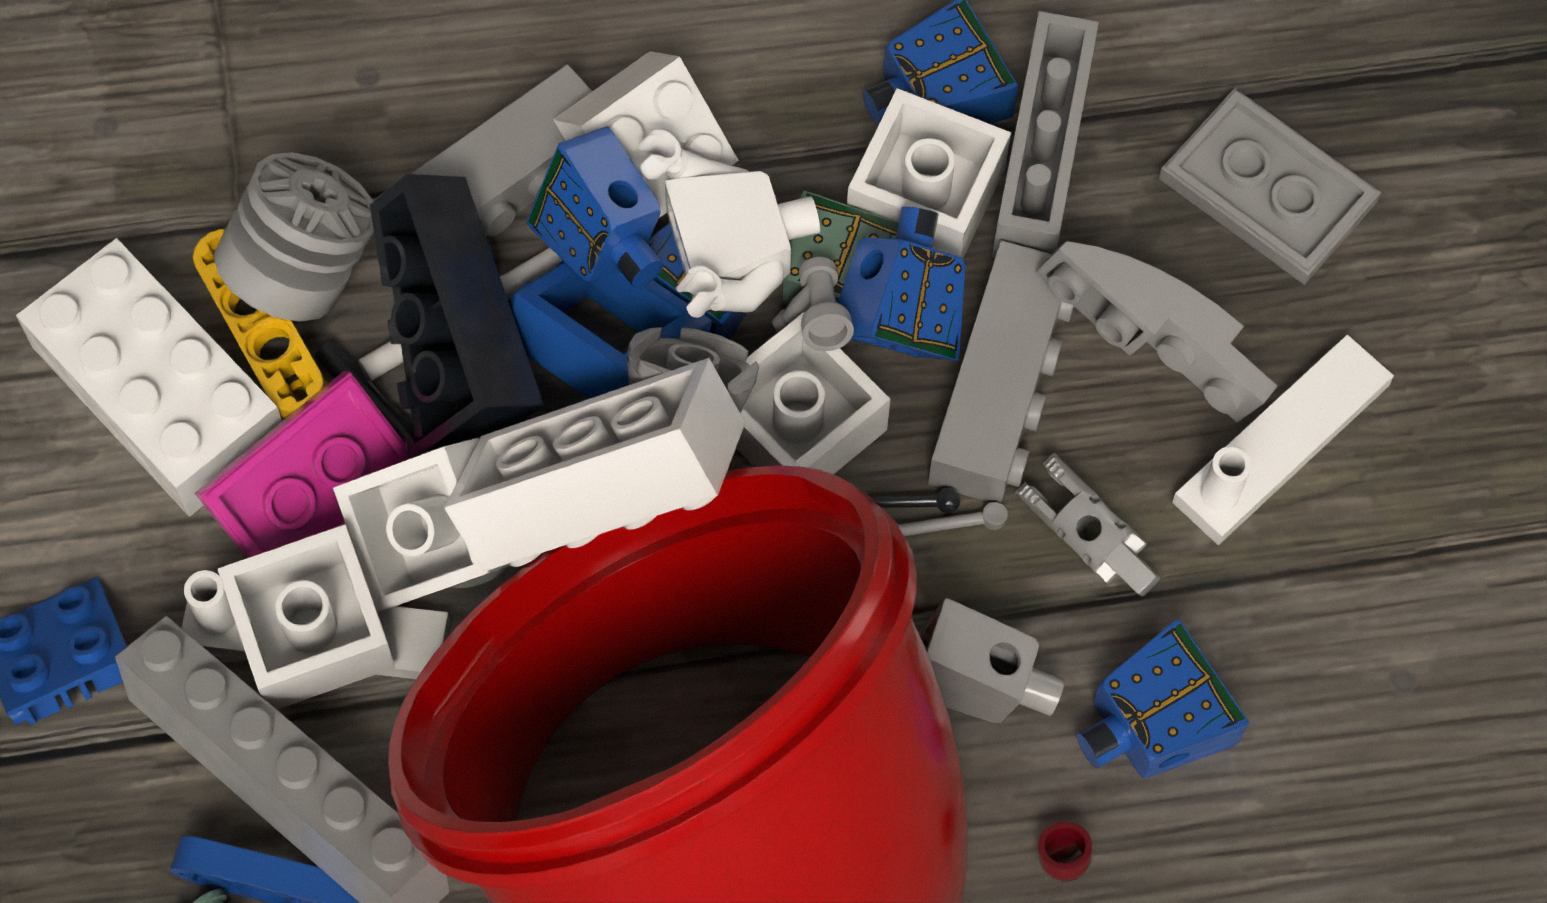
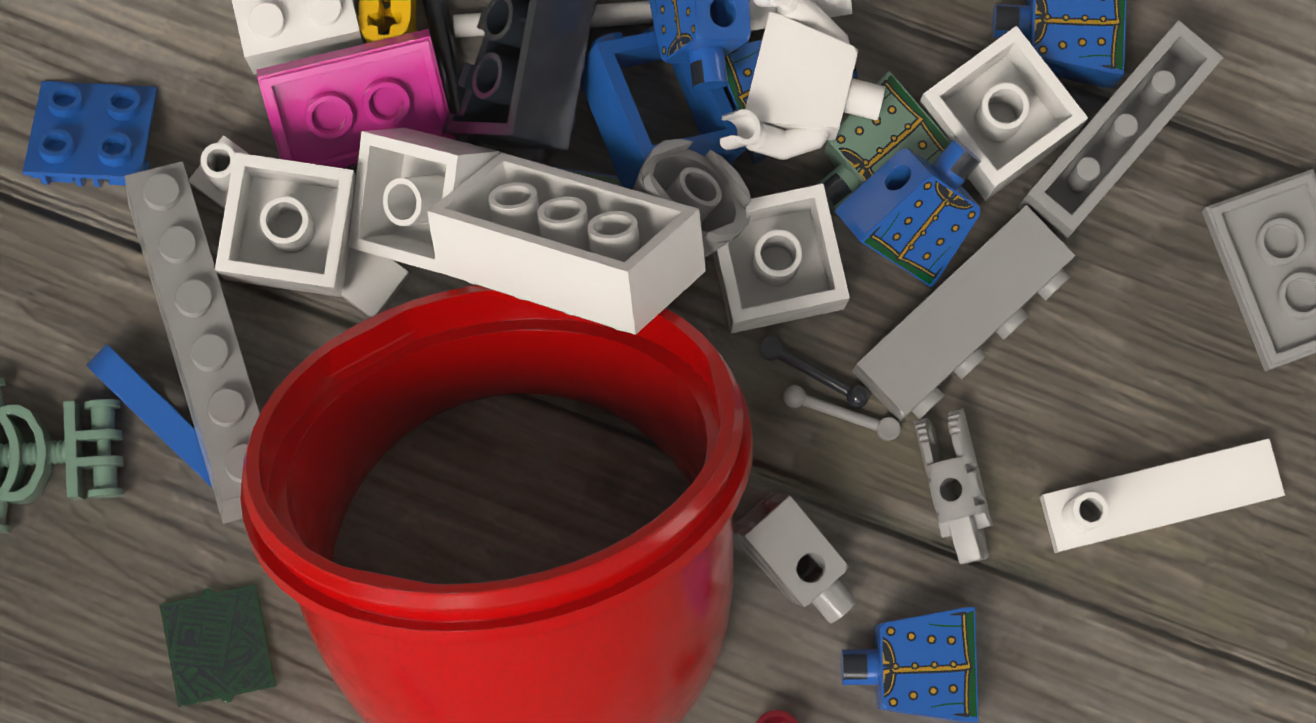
camera: 25 degrees right, 15 degrees up
light grey piece [772,257,854,351] -> none
light grey slope [1036,241,1277,422] -> none

